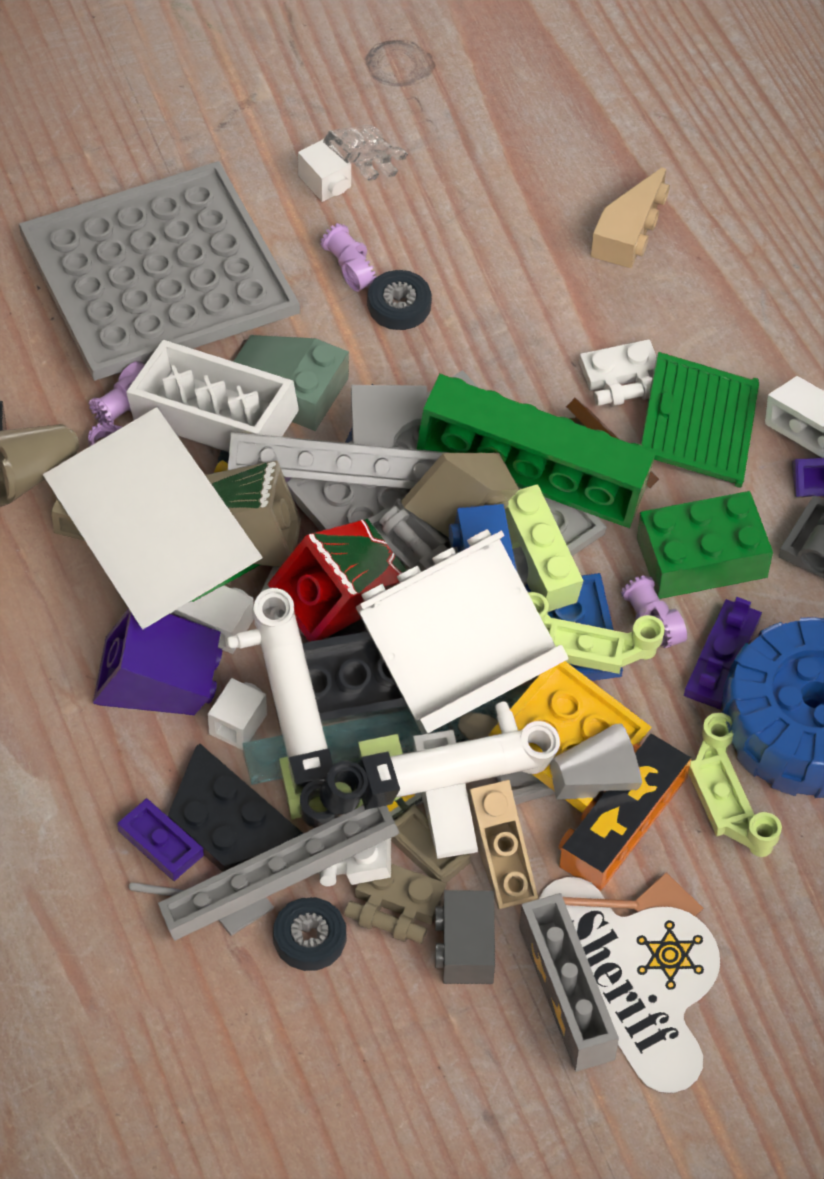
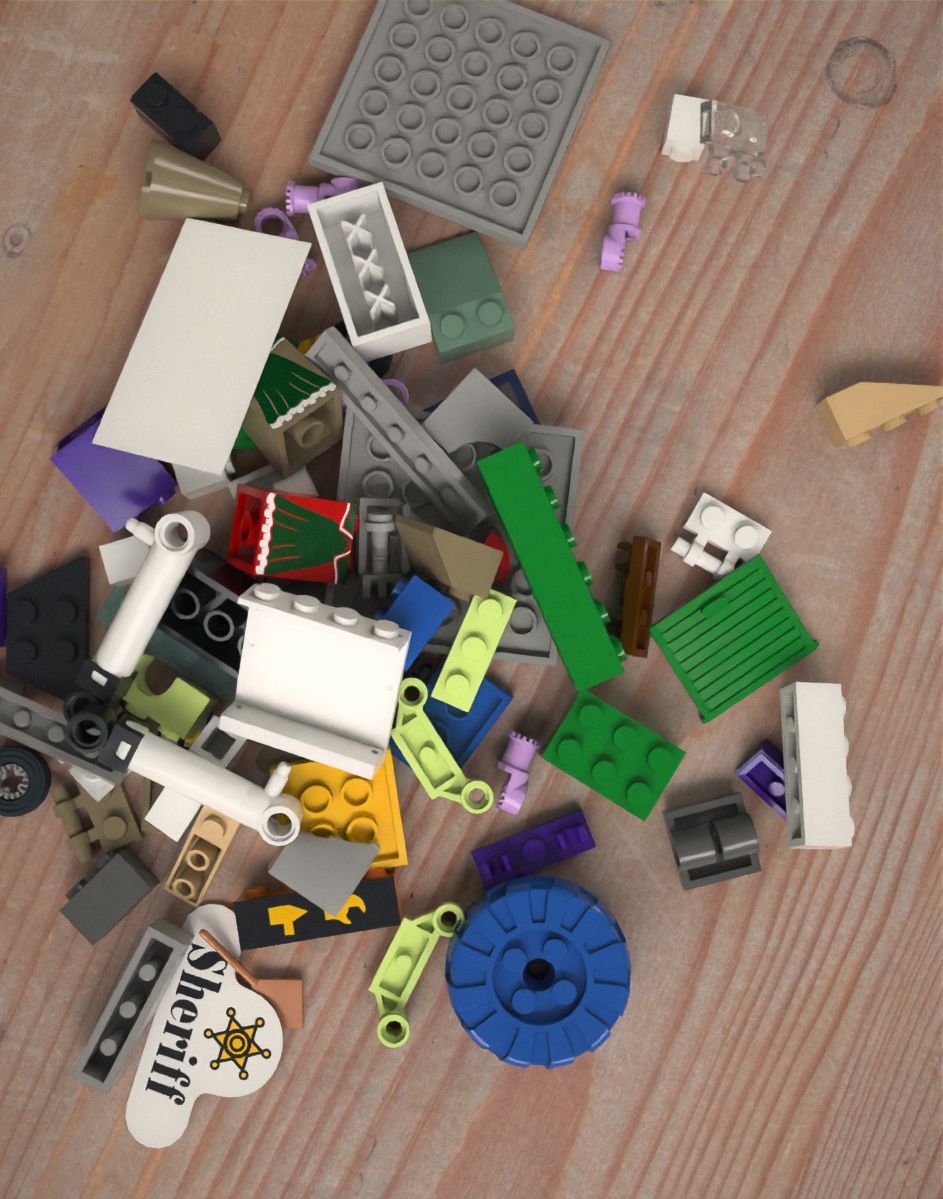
camera: 45 degrees right, 30 degrees up
black bush [367,270,432,330] -> none

